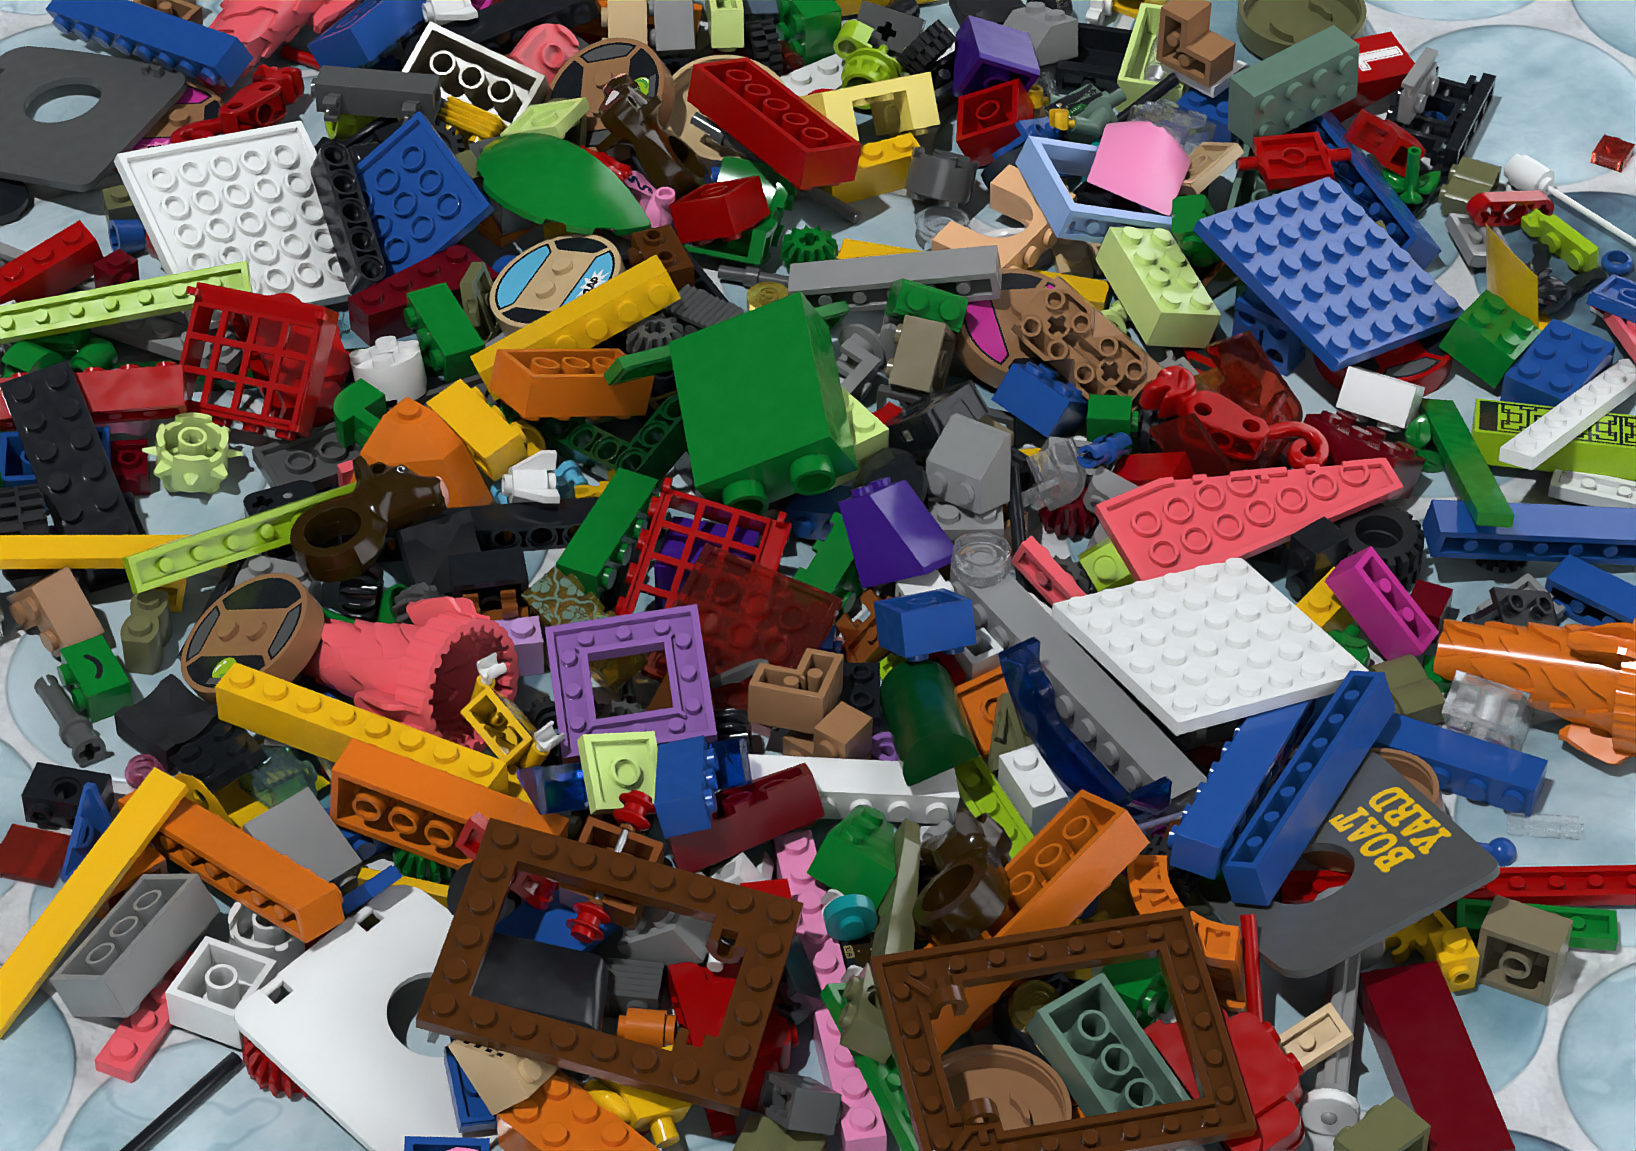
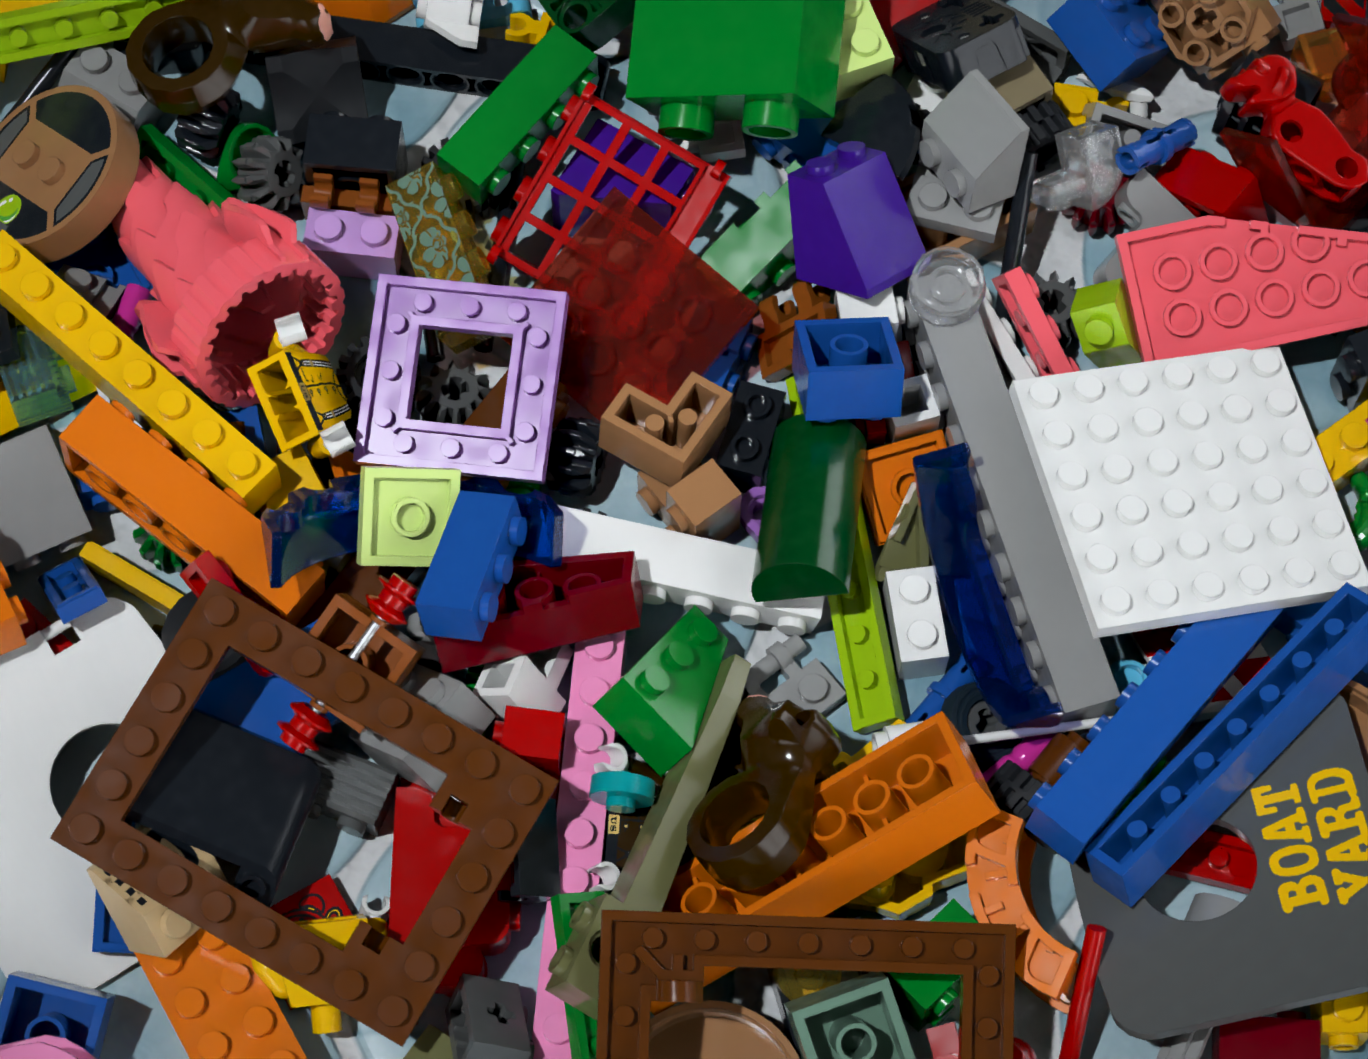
camera: 15 degrees right, 25 degrees up
orange brick [617,1008,677,1048] -> none
dark grey bar [709,659,769,688] -> none
green brick [1087,394,1139,459] -> none

